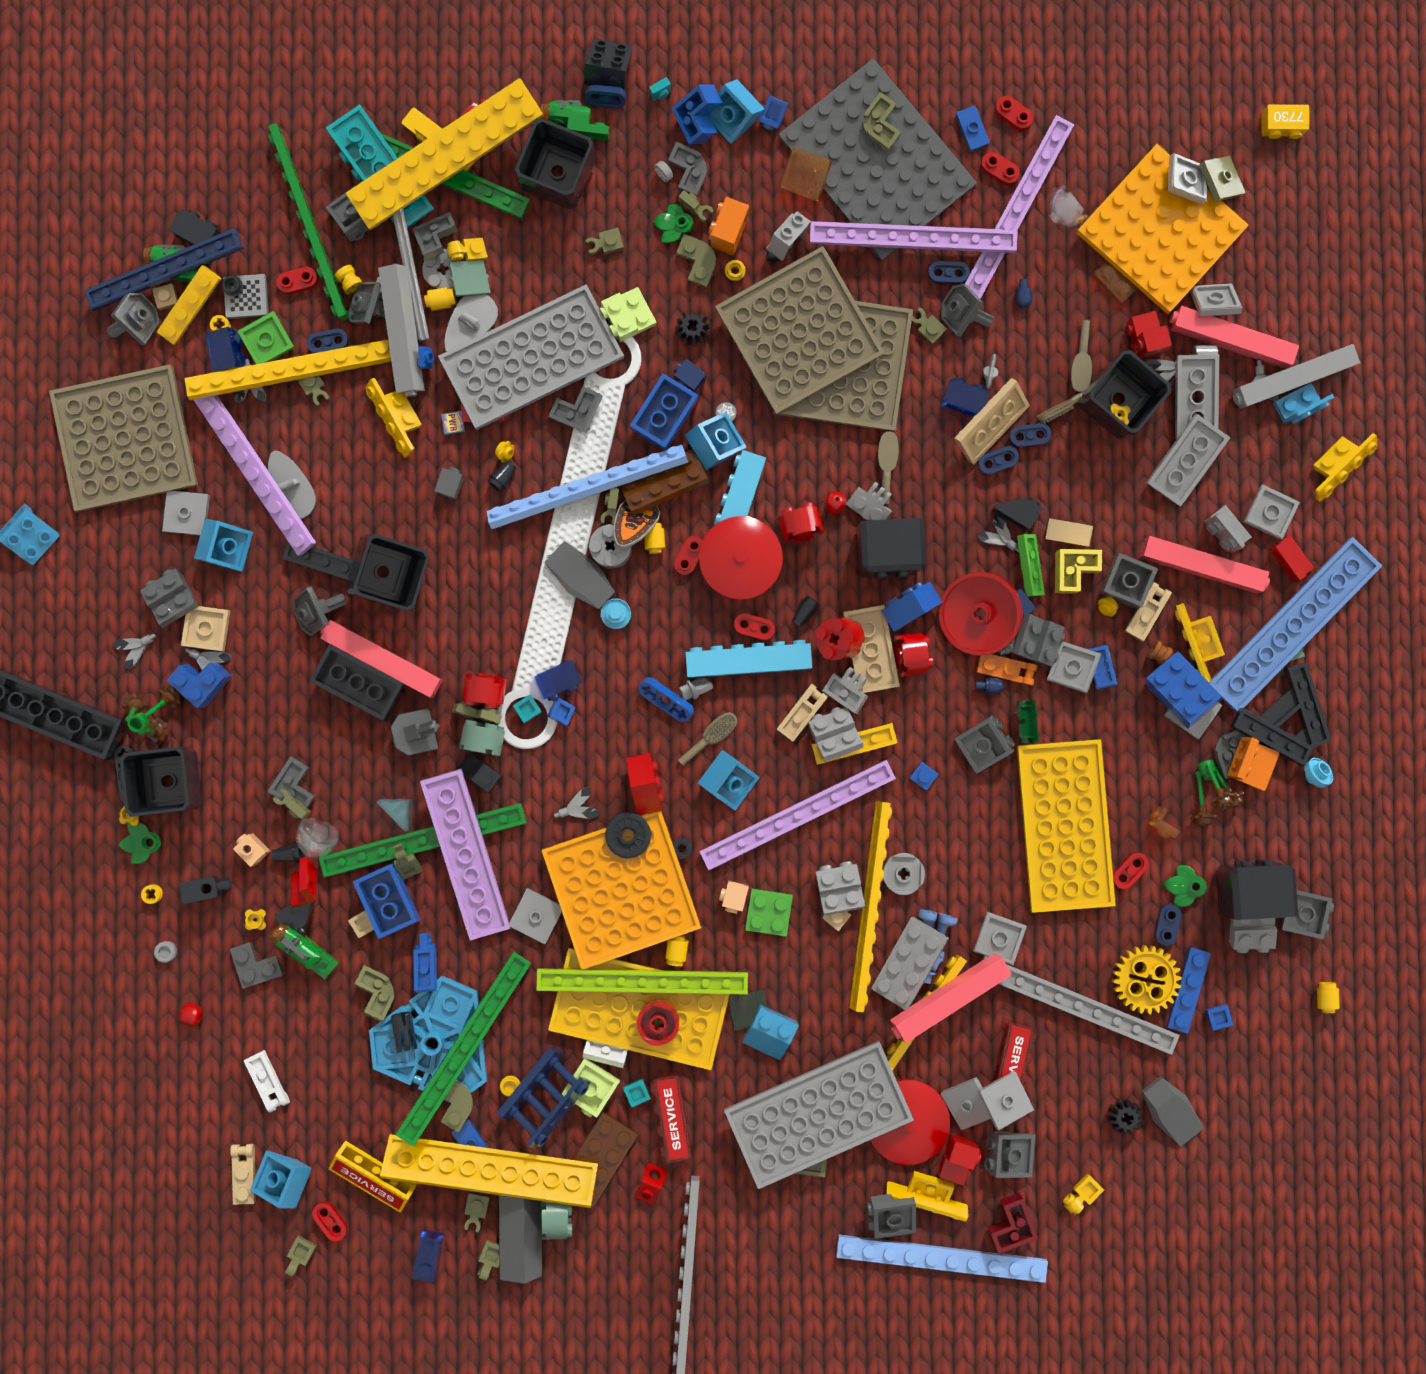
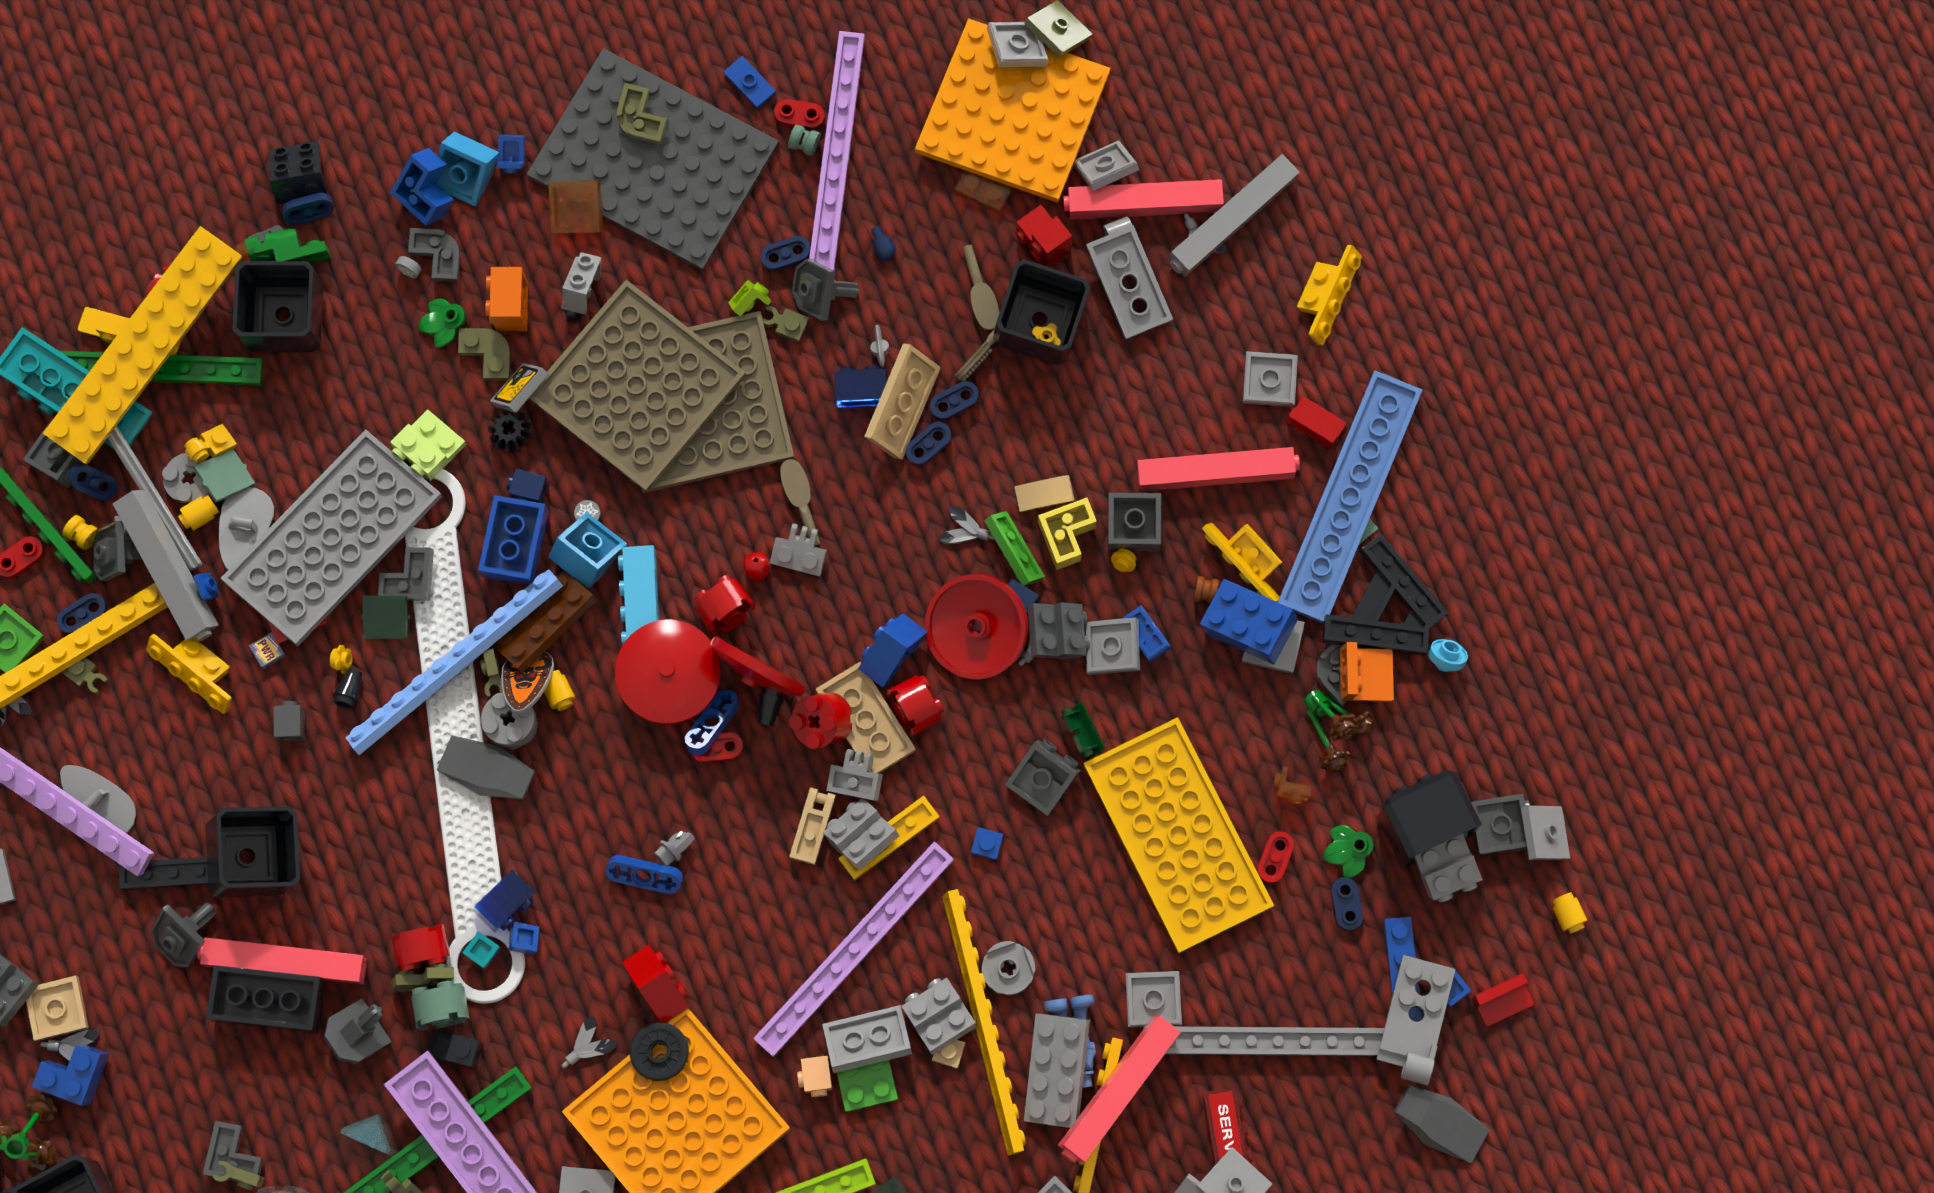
camera: 15 degrees left, 10 degrees down
dark azure slope [194,519,253,572] -> none
dark grey plate [412,212,458,261] -> none
olive plate [586,228,624,255] -> none
medium azure plate [601,599,631,629] -> none
teal plate [649,77,671,101] -> none
yellow brick [665,935,689,966] -> none
black plate [673,838,692,859] -> none
red plate [674,536,703,576] -> none
olive plate [678,190,714,223] -> none
dark tan piece [678,712,737,766] -> none
medium azure brick [686,640,812,678] -> none
dark azure slope [698,750,760,811] -> none
yellow plate [725,260,745,281] -> none
lavender plate [810,221,1017,253] -> none
black plate [856,518,926,580] -> none
dark blue cylinder [974,678,1004,694] -> none
orange plate [976,654,1038,686] -> none
black slope [991,498,1043,532] -> none
red plate [995,96,1033,131] -> none
clear cylinder [1049,185,1089,227] -> none
black gear [1107,1098,1143,1135] -> none
yellow gear [1112,945,1182,1014] -> none
tan plate [1124,582,1172,642] -> none
light grey piece [1145,359,1176,382] -> none
light grey plate [1146,414,1230,507] -> none
light grey bracket [1204,505,1251,553] -> none
dark azure bracket [1273,383,1334,424] -> none
none -> dark blue plate [68,463,118,501]
none -> clear green piece [361,595,410,639]
none -> tile [490,363,548,412]
none -> blue beam [685,689,739,755]
none -> red dish [709,635,807,697]
none -> lime bracket [728,280,772,317]
none -> sand green wheel [788,124,821,156]
none -> light grey plate [822,1005,912,1073]
none -> light grey hinge [1376,955,1456,1086]
none -> red panel [1472,973,1534,1027]
none -> light grey plate [1521,806,1570,860]

